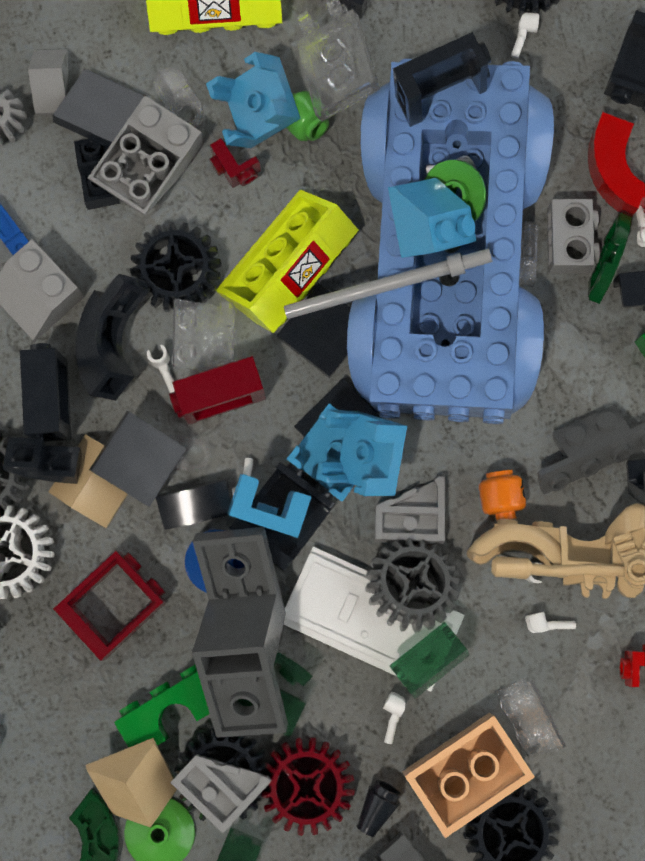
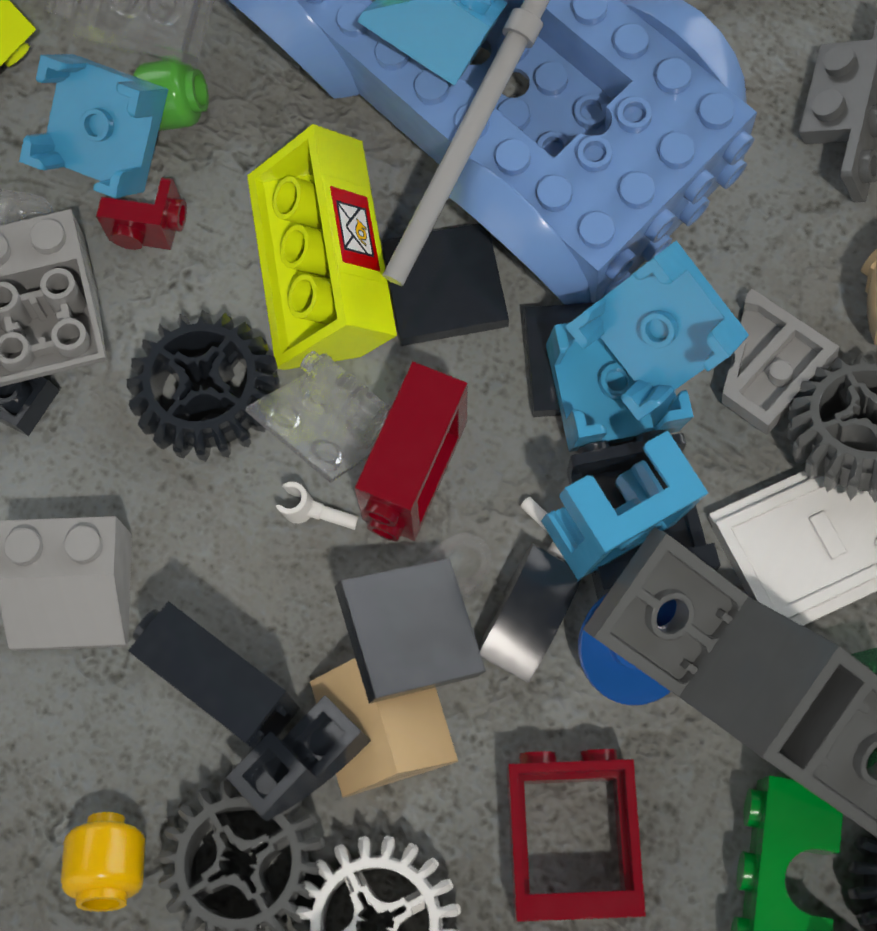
camera: 45 degrees left, 10 degrees down
black arch [76,274,150,401] -> none
orange head [479,470,526,521] -> none

